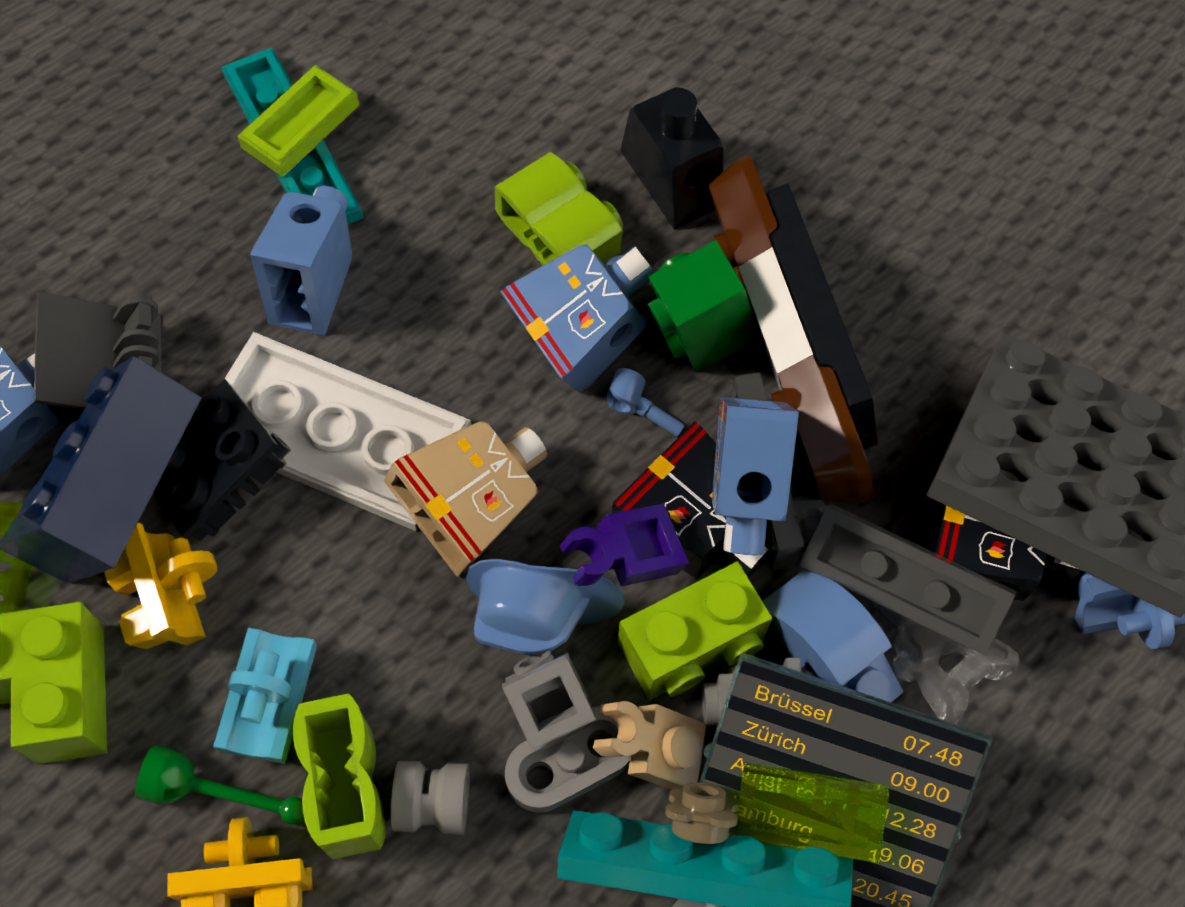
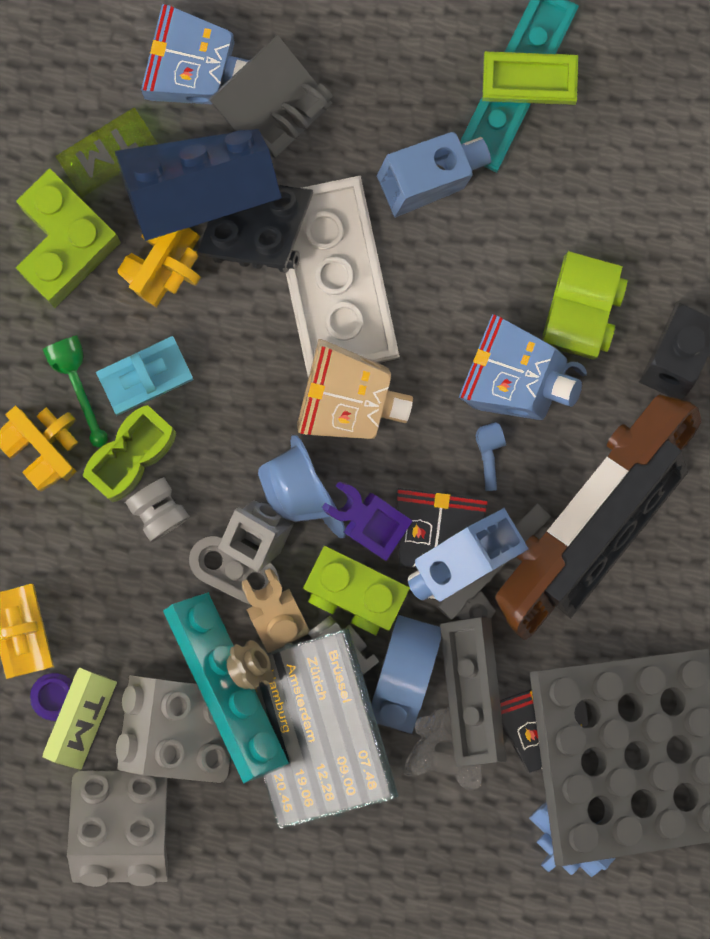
camera: 55 degrees right, 20 degrees up
green brick [648,240,759,372] -> none
clear neon green tile [735,762,889,863] -> none

